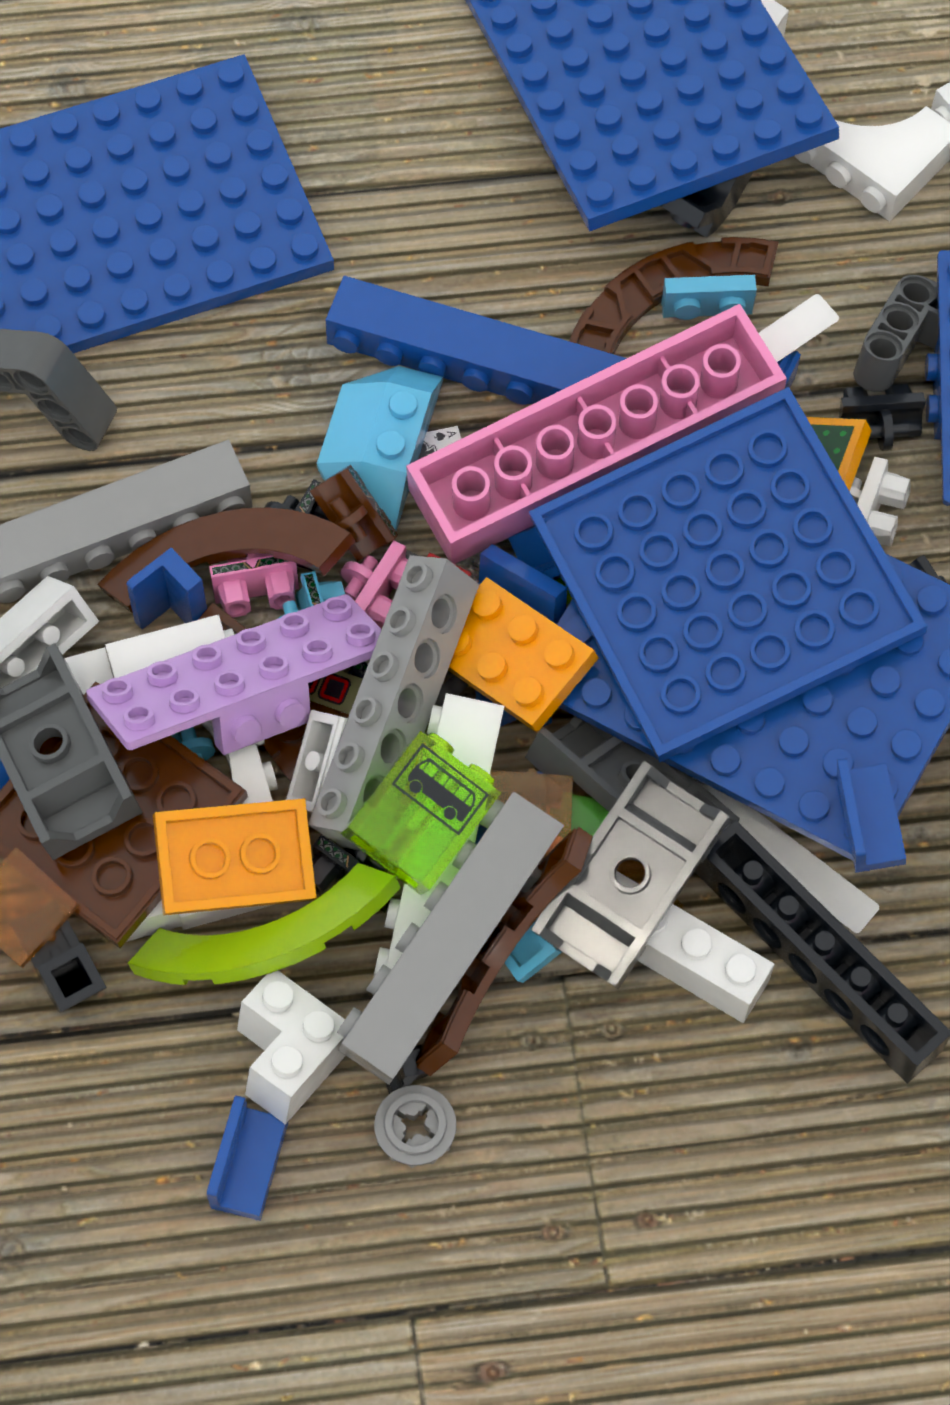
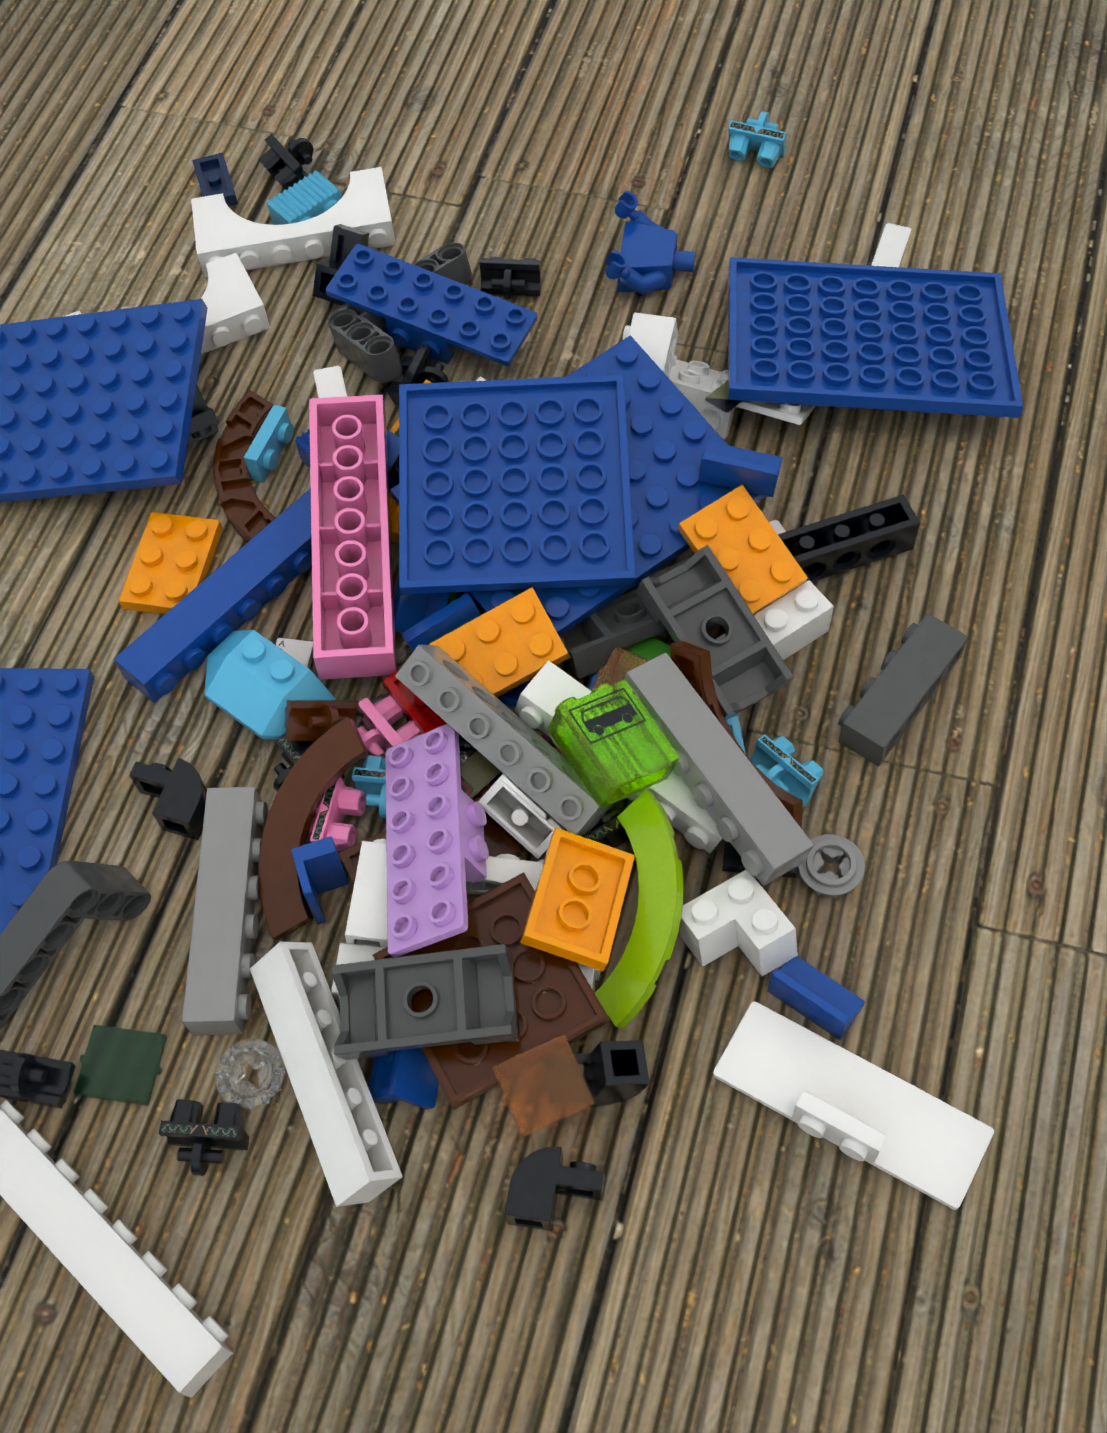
camera: 60 degrees left, 5 degrees down
none -> light orange plate [119,512,223,614]
none -> black brick [129,758,207,841]
none -> light orange plate [677,484,808,615]
none -> white bracket [713,1001,994,1210]
none -> medium azure hips [750,734,824,809]
none -> dark grey brick [838,613,968,767]

